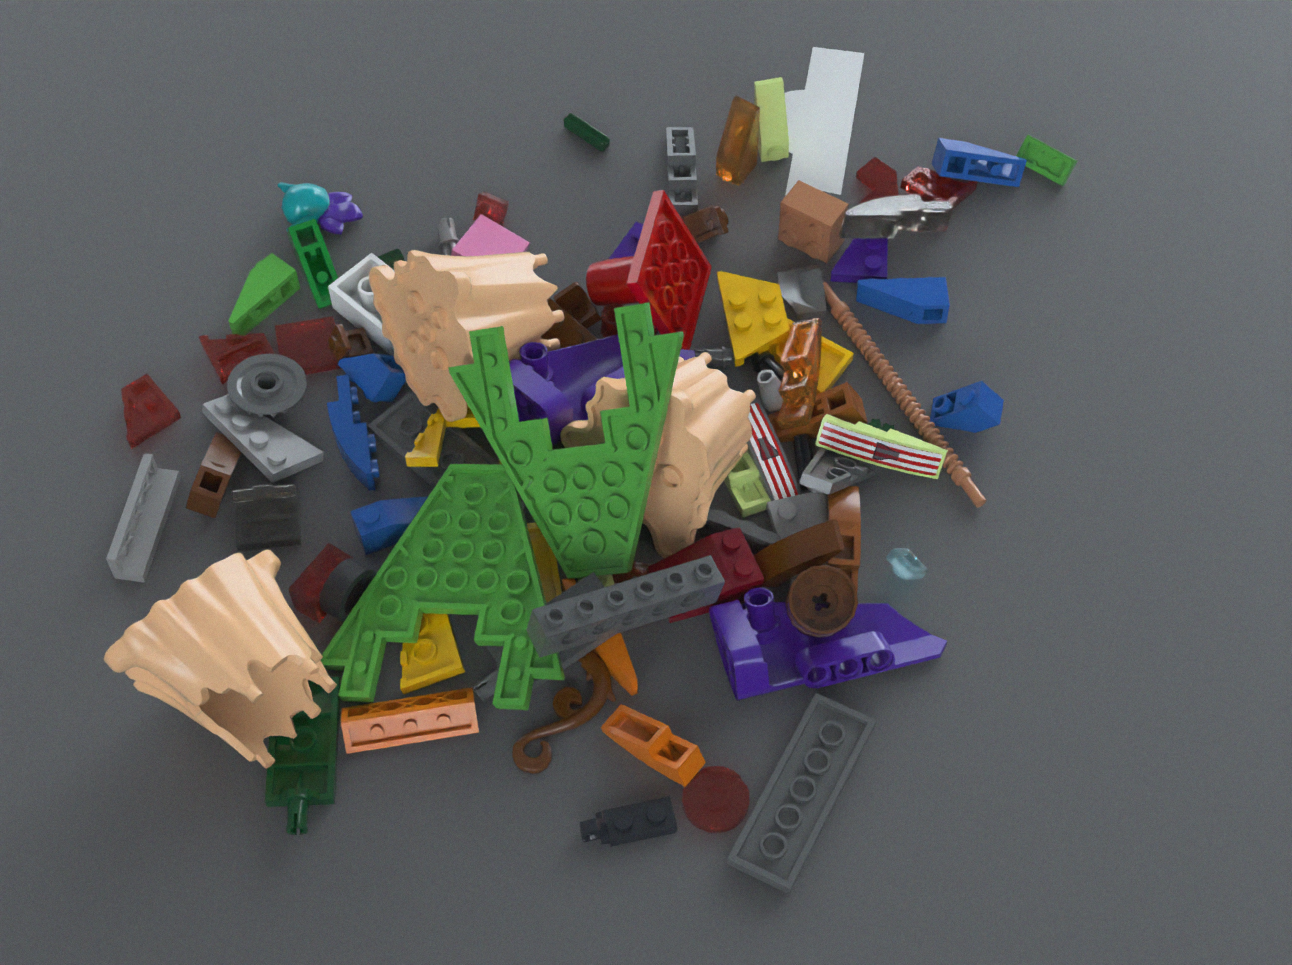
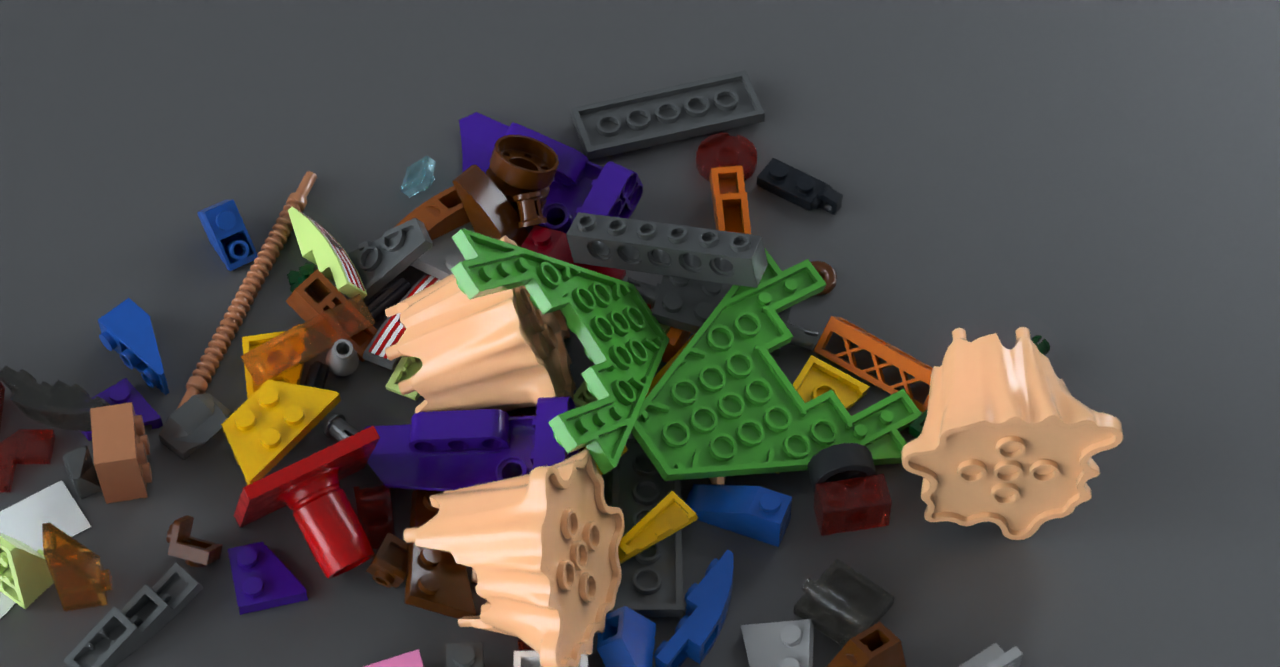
camera: 135 degrees left, 5 degrees down
none -> reddish brown bush [513,190,547,228]

